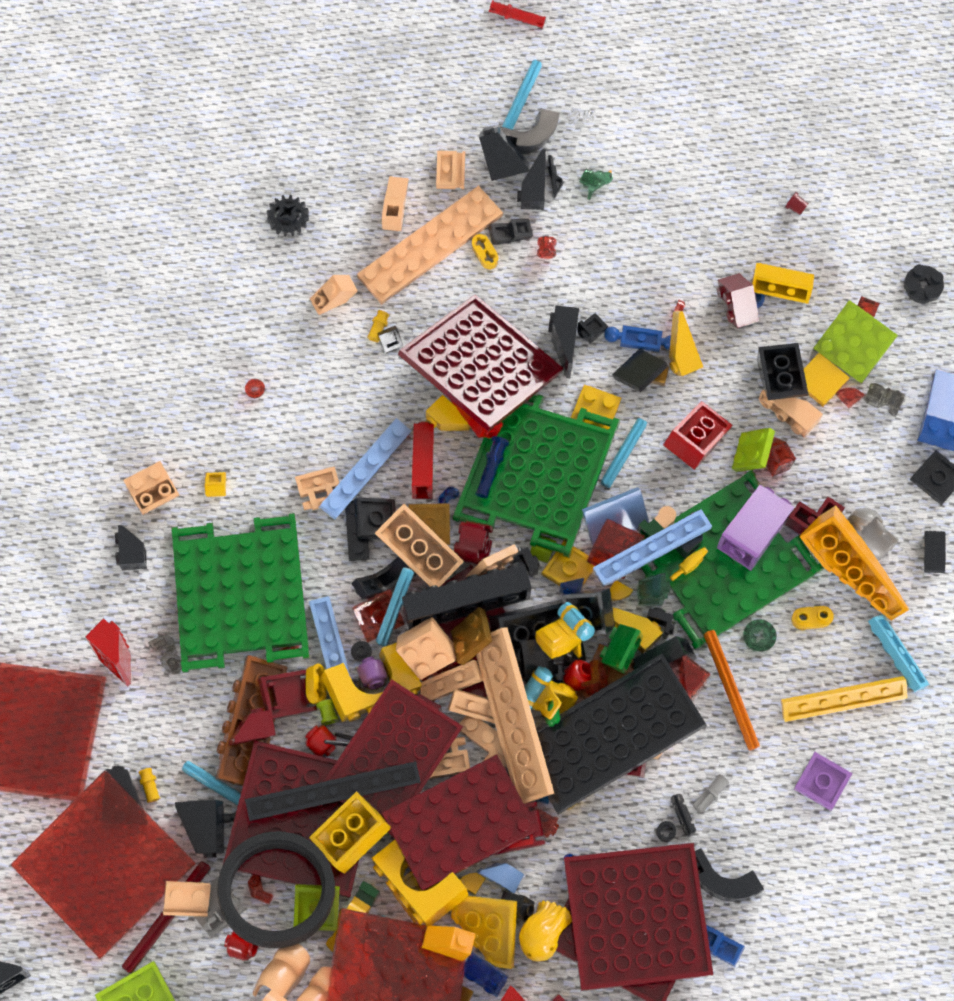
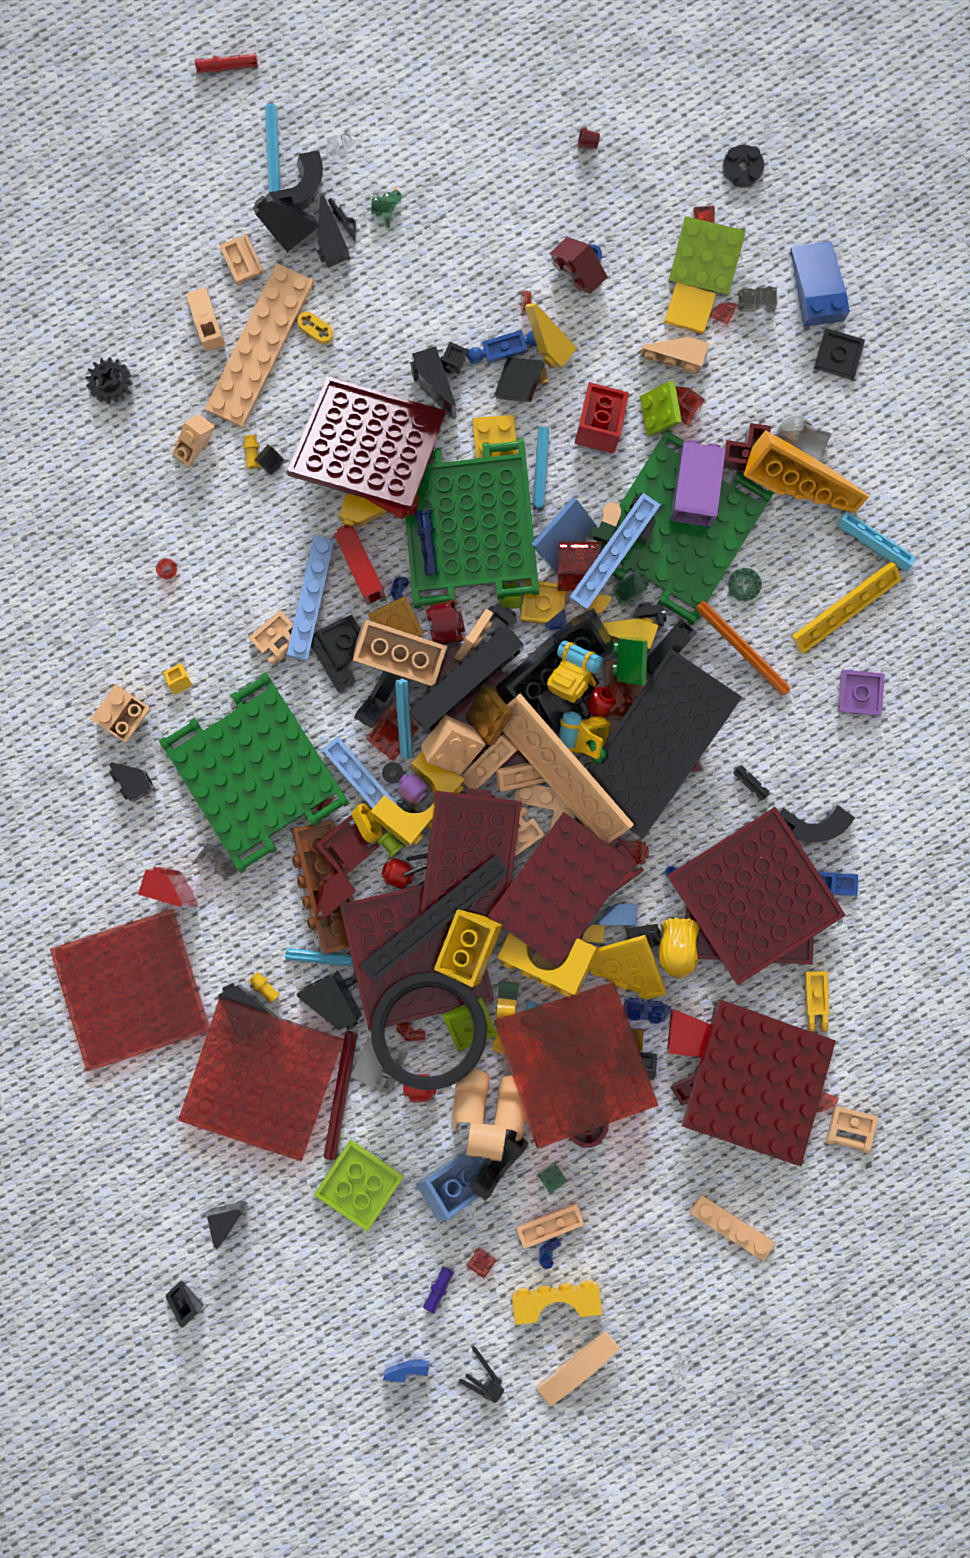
camera: 25 degrees left, 15 degrees up
light nougat plate [163,881,211,917] -> none
light orange slope [421,926,476,961] -> none
black slope [488,218,533,245] -> none
clear red wheel [537,236,557,259] -> none
black bush [656,821,676,842] -> none
yellow hand [670,548,708,581] -> none
clear red slope [678,656,711,702] -> none
light grey axle [693,774,729,813] -> none
yellow brick [751,262,814,304] -> none
black slope [757,343,809,400] -> none
yellow plate [791,606,834,630] -> none
black slope [924,531,946,573] -> none

